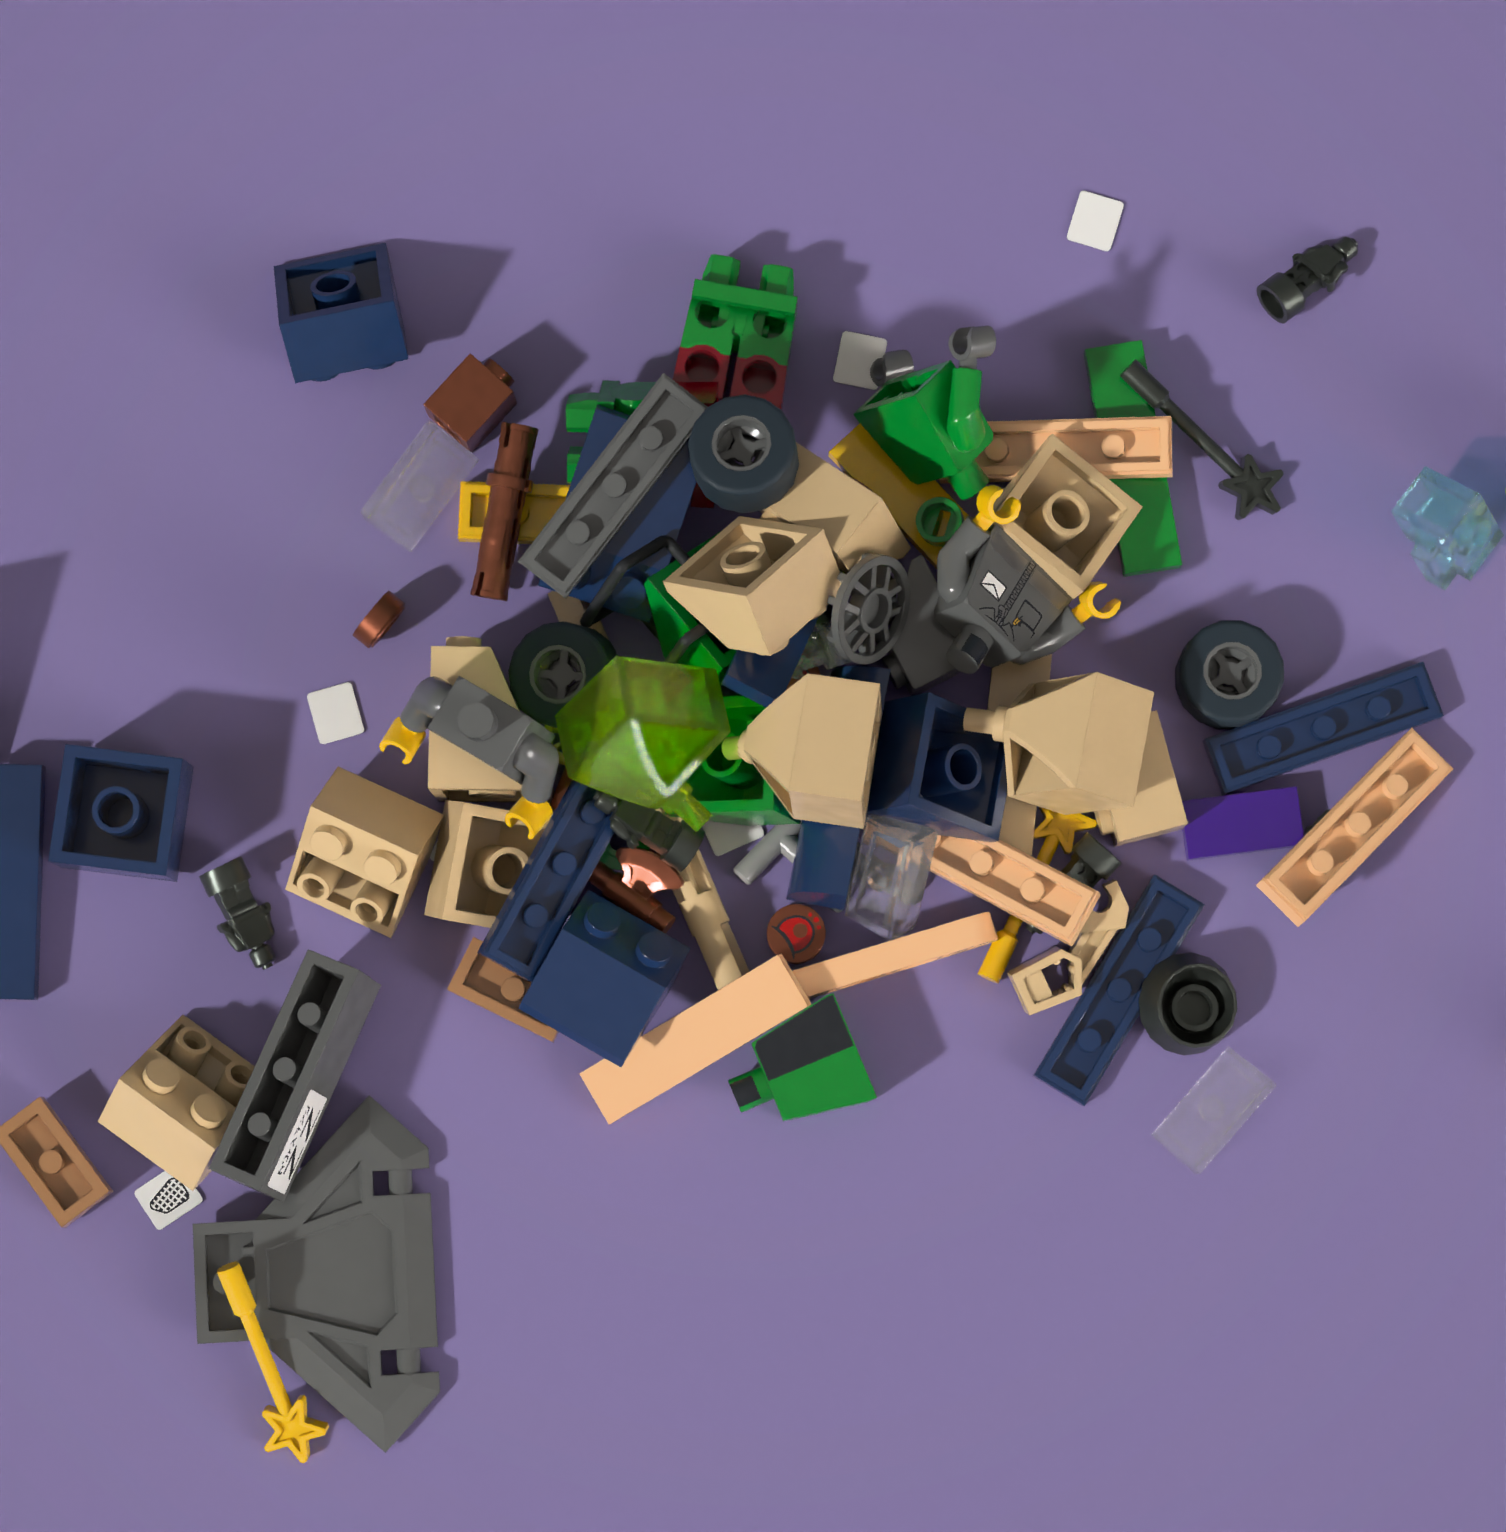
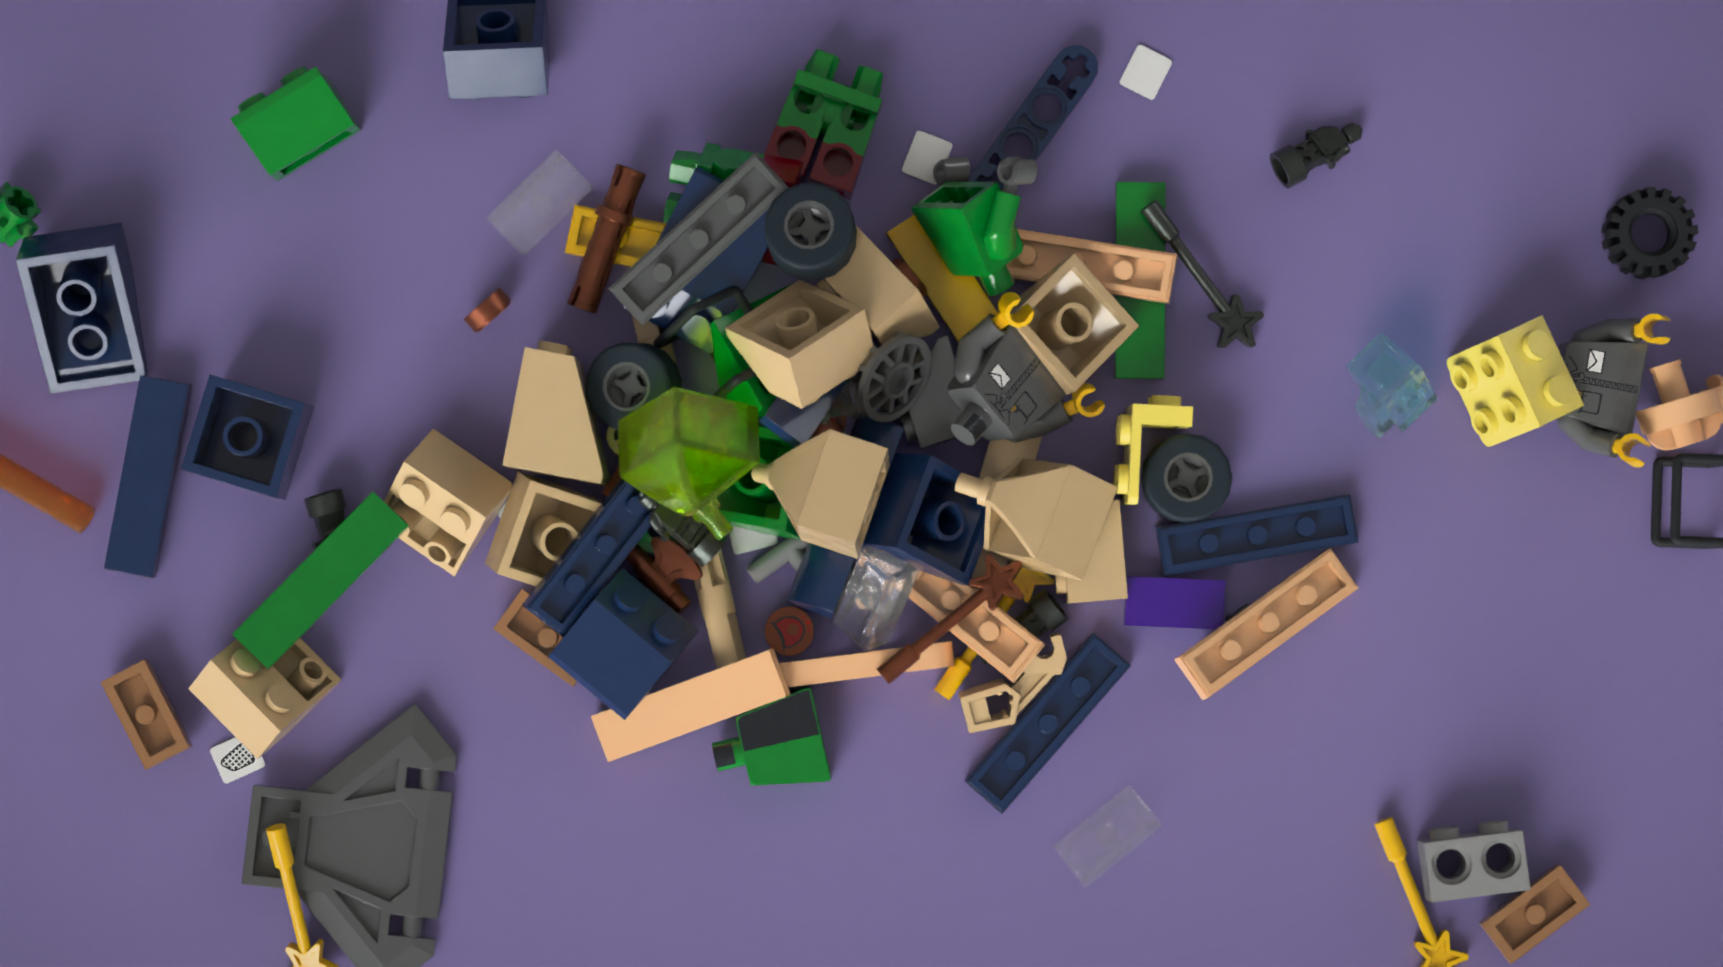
camera: 15 degrees right, 5 degrees up
dark grey brick [209,949,381,1202] -> none
white sticker [307,682,364,744] -> none
dark grey torso [379,676,559,839] -> none
copper brick [423,353,517,454] -> none
green hinge [916,497,964,547] -> none
pearl dark grey hat [1139,952,1238,1056] -> none
none -> green slope [230,66,361,181]
none -> green tile [232,491,409,669]
none -> copper piece [877,554,1024,684]
none -> dark blue beam [968,45,1098,191]
none -> light yellow bracket [1113,395,1193,505]

